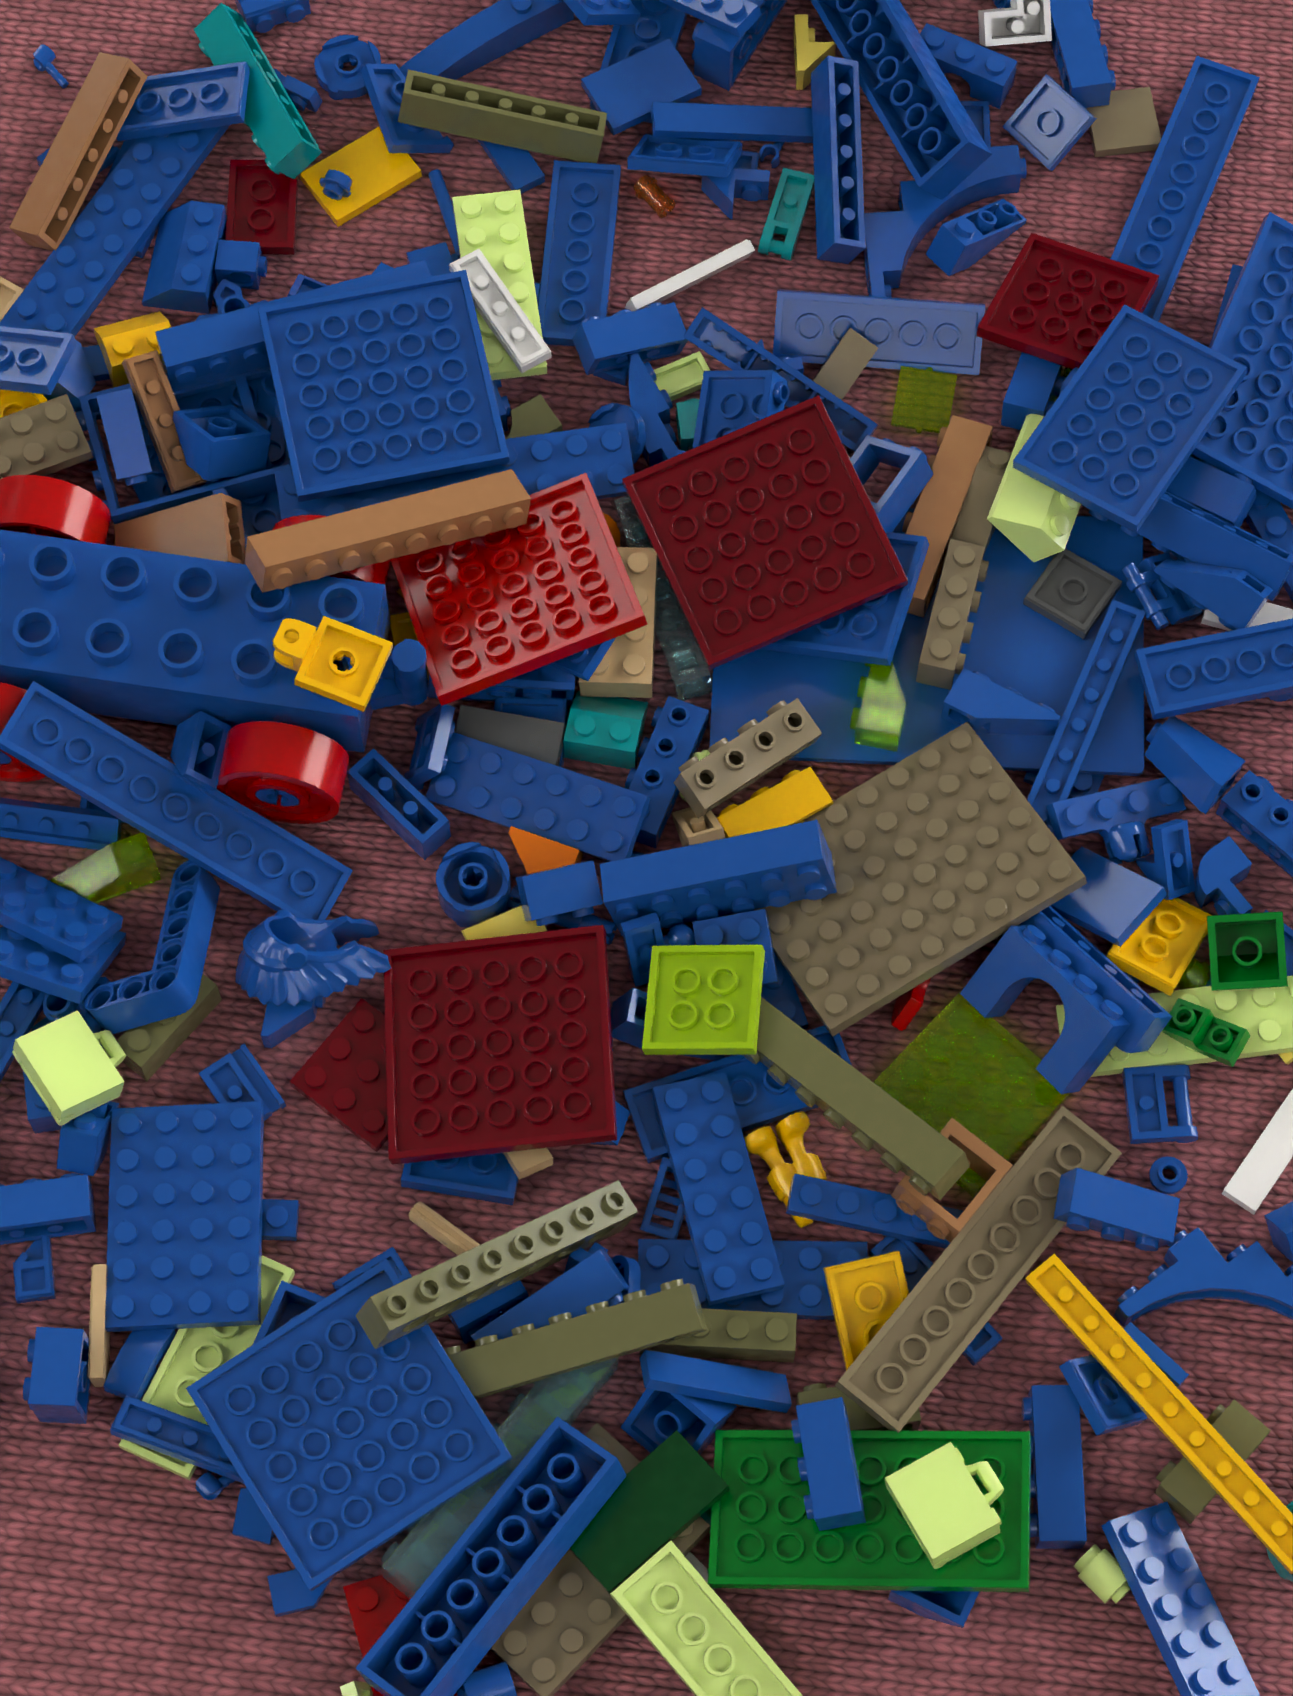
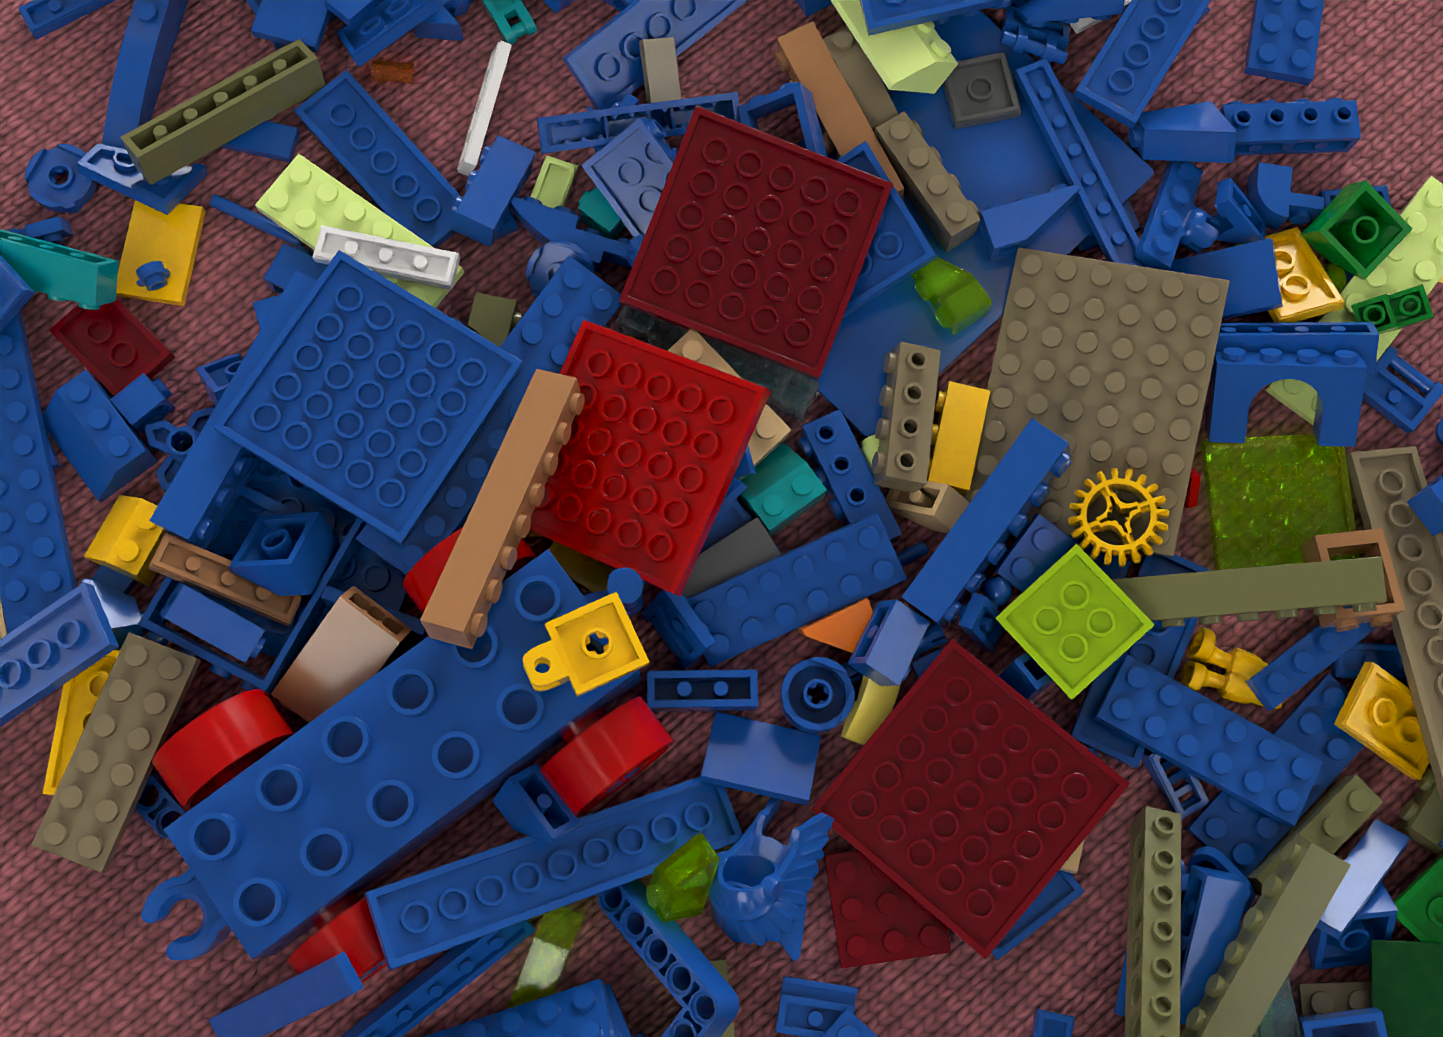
camera: 50 degrees left, 10 degrees up
tan axle [408,1201,480,1255] -> none
clear neon green piece [891,366,957,433] -> none
none -> clear neon green slope [646,833,720,923]
none -> blue tile [700,711,821,806]
none -> yellow gear [1068,468,1169,567]

